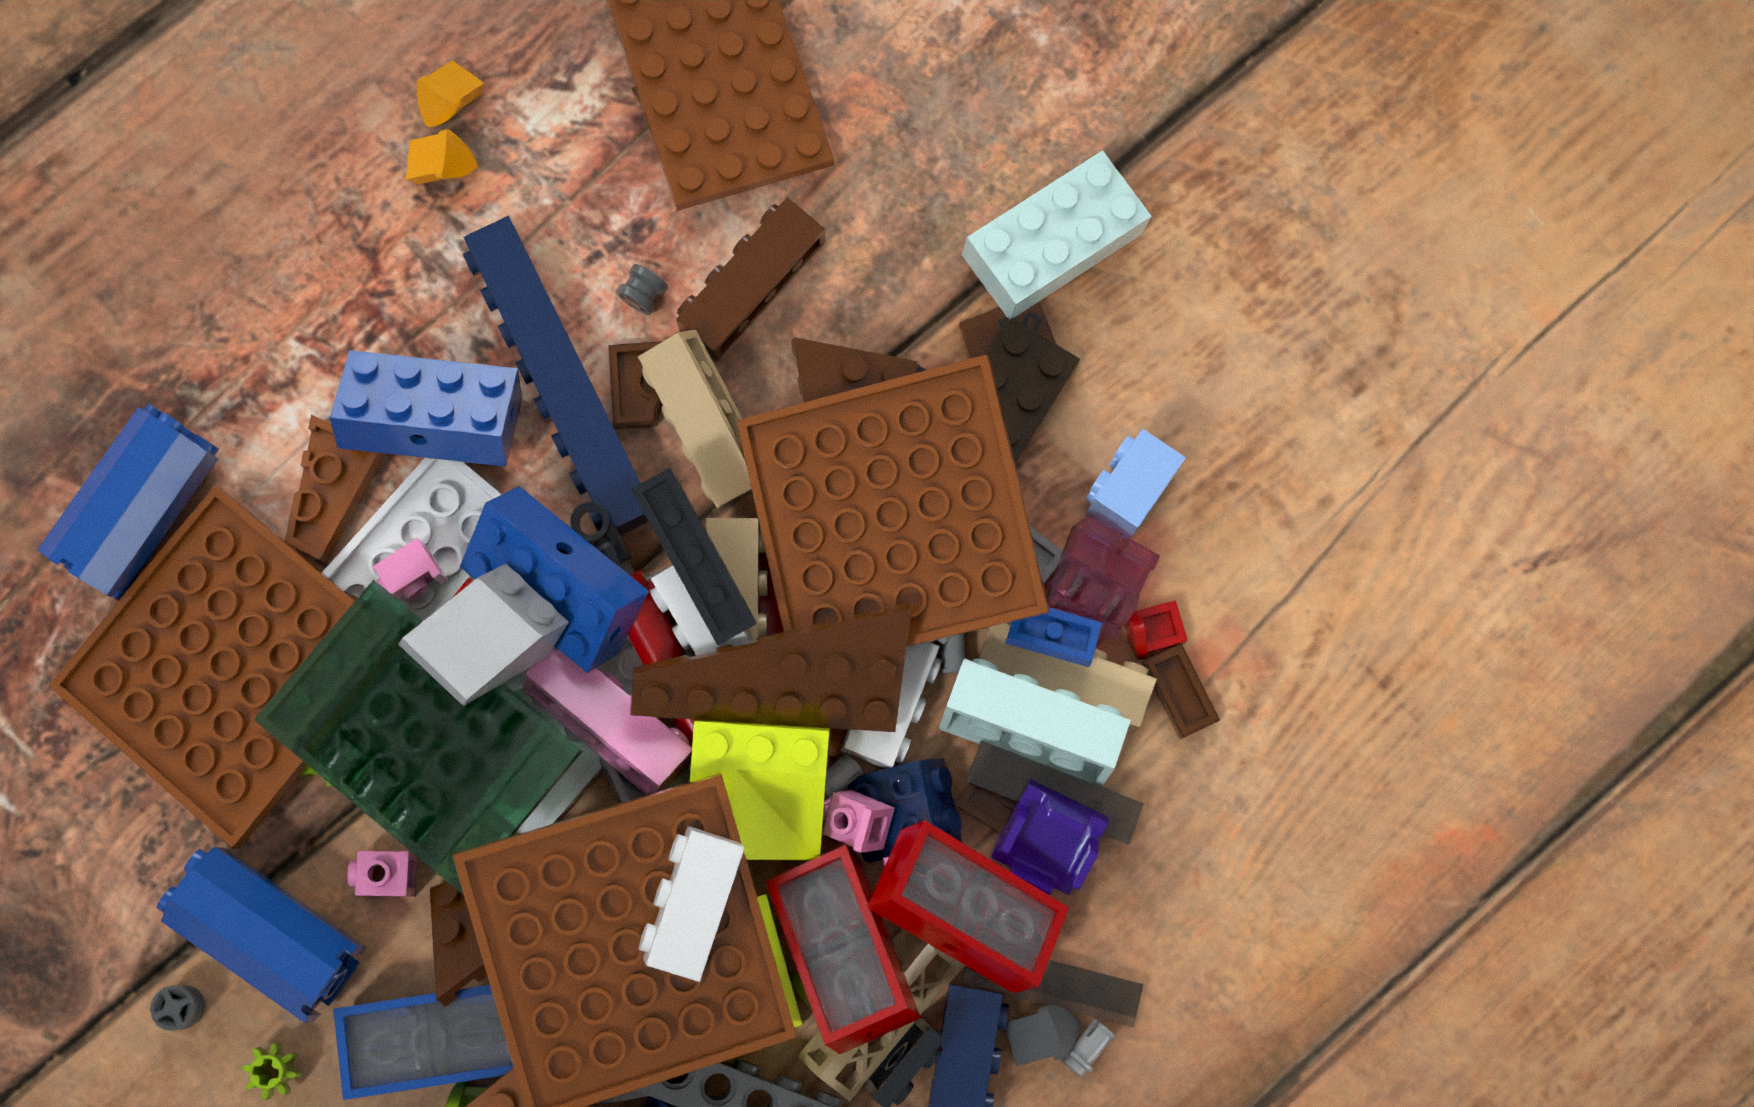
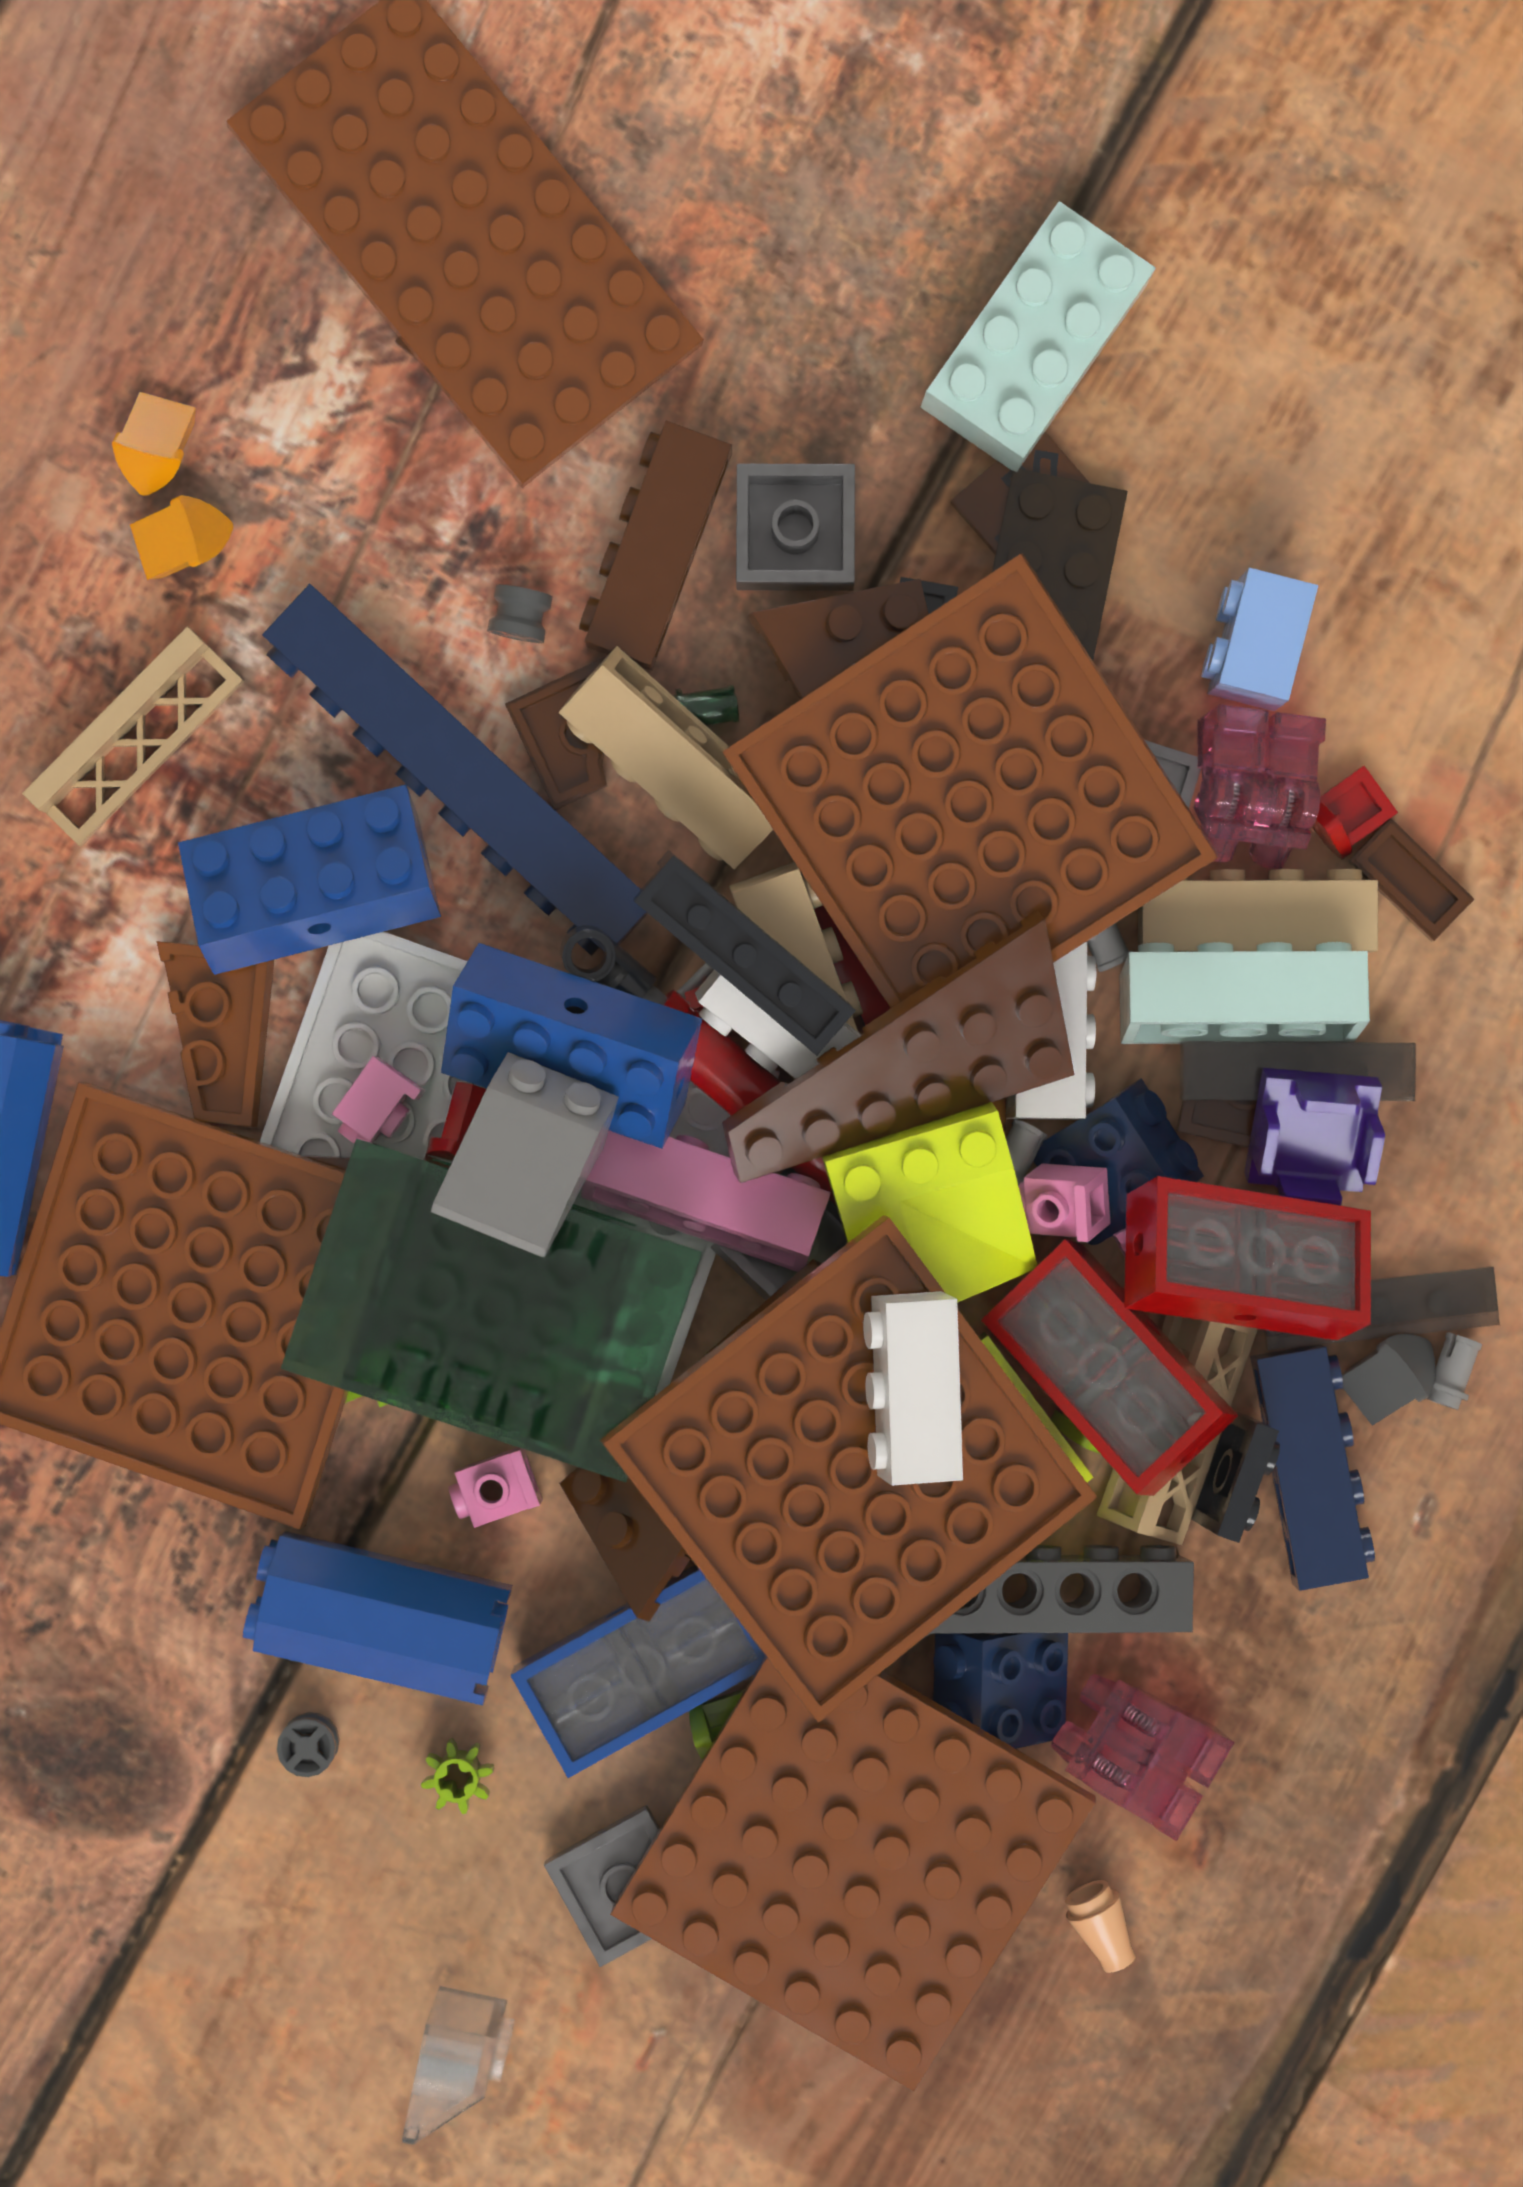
camera: 25 degrees left, 10 degrees up
blue plate [1005,607,1102,667] -> none
none -> tan fence [22,626,245,847]
none -> clear green pin [672,685,739,726]
none -> flat silver brick [736,464,855,591]

